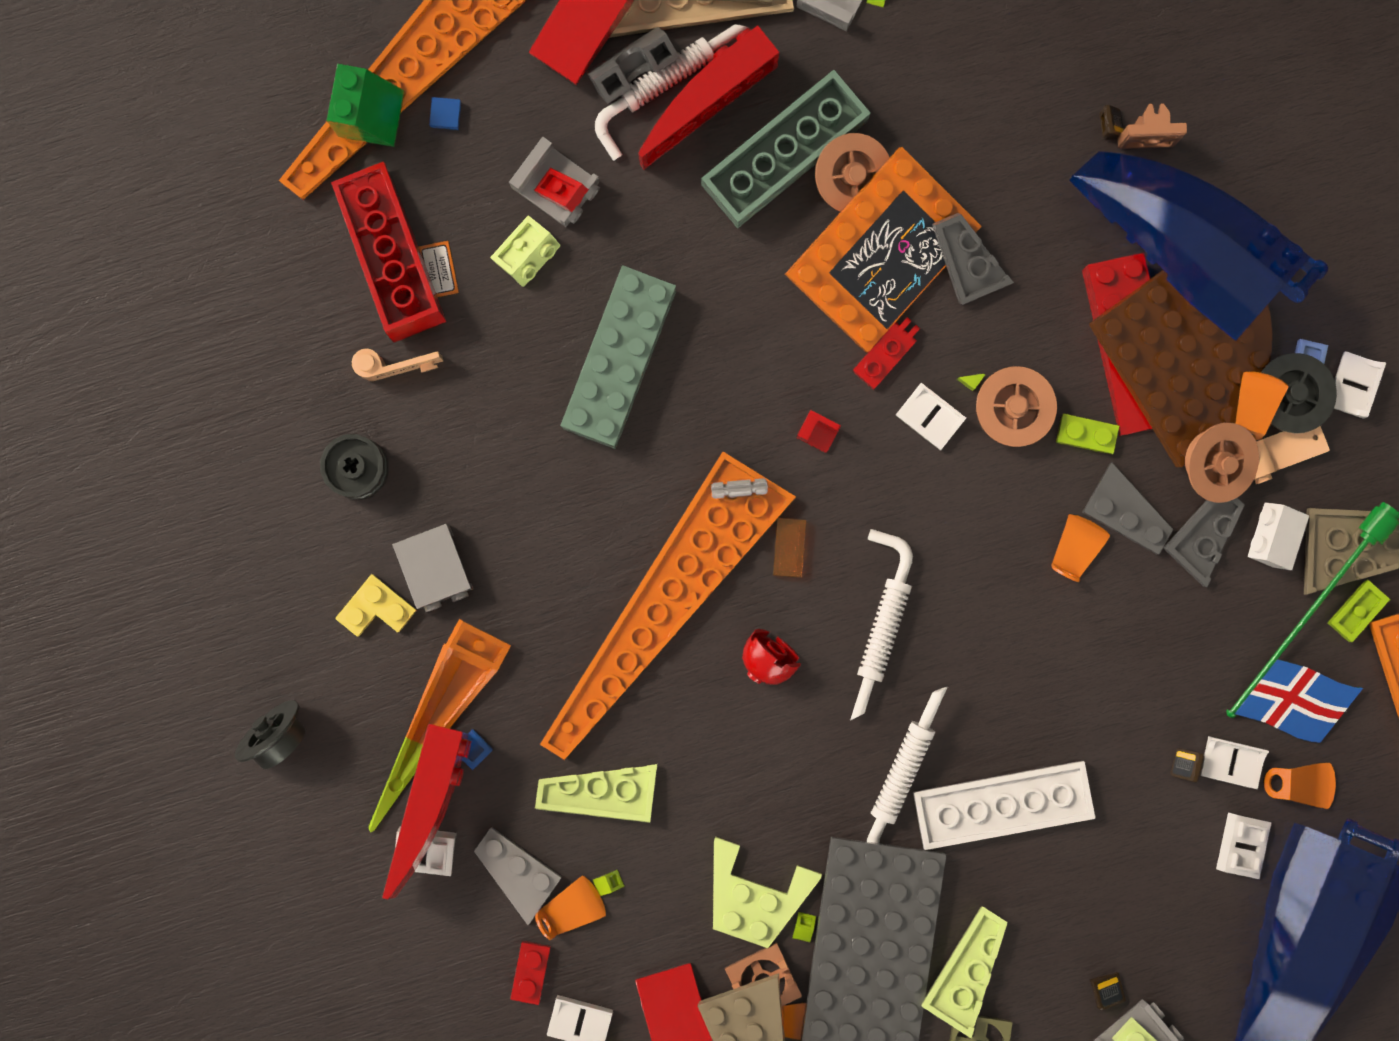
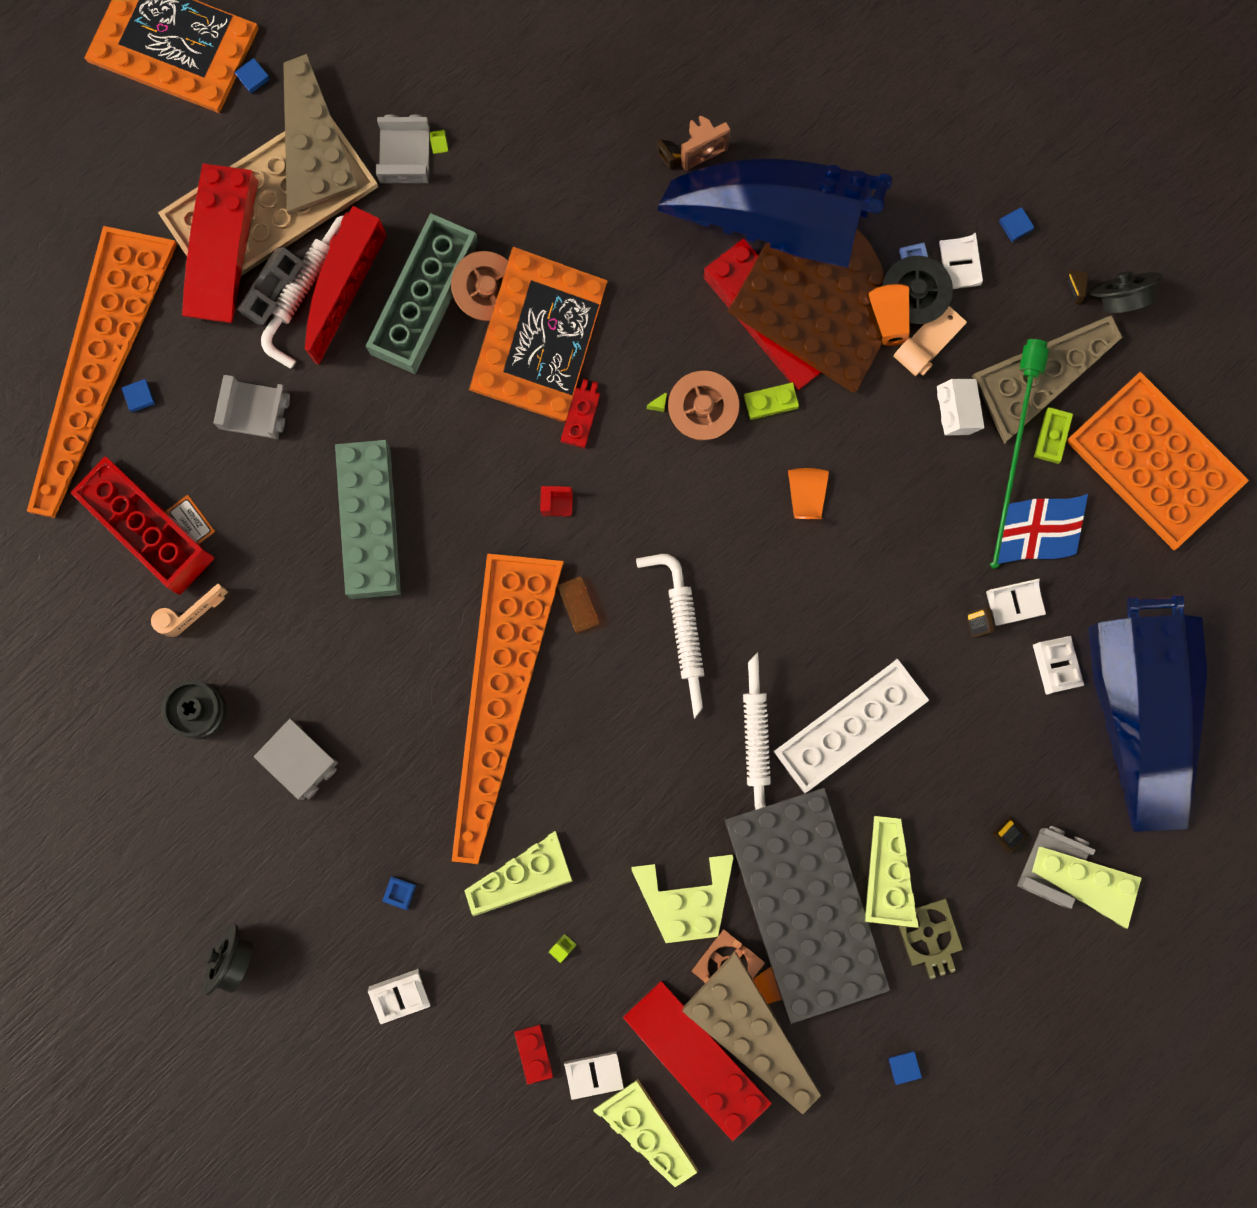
camera: 25 degrees left, 5 degrees down
green slope [326,64,405,147] -> none
light yellow plate [335,574,417,637] -> none
orange plate [369,619,511,832] -> none
red slope [382,724,471,899] -> none
light grey wing [474,827,562,925] -> none
yellowish green bracket [490,216,560,287] -> none
red plate [534,167,589,213] -> none
orange piece [535,875,606,940] -> none
light grey axle [711,478,768,499] -> none
red cylinder [742,629,801,685] -> none
lime piece [792,912,816,942] -> none
white piece [896,383,966,450] -> none
dark grey wing [932,213,1014,305] -> none
dark grey wing [1082,462,1173,555] -> none
dark grey wing [1163,498,1244,587] -> none
nougat wheel [1185,422,1259,503] -> none
orange piece [1264,763,1336,809] -> none

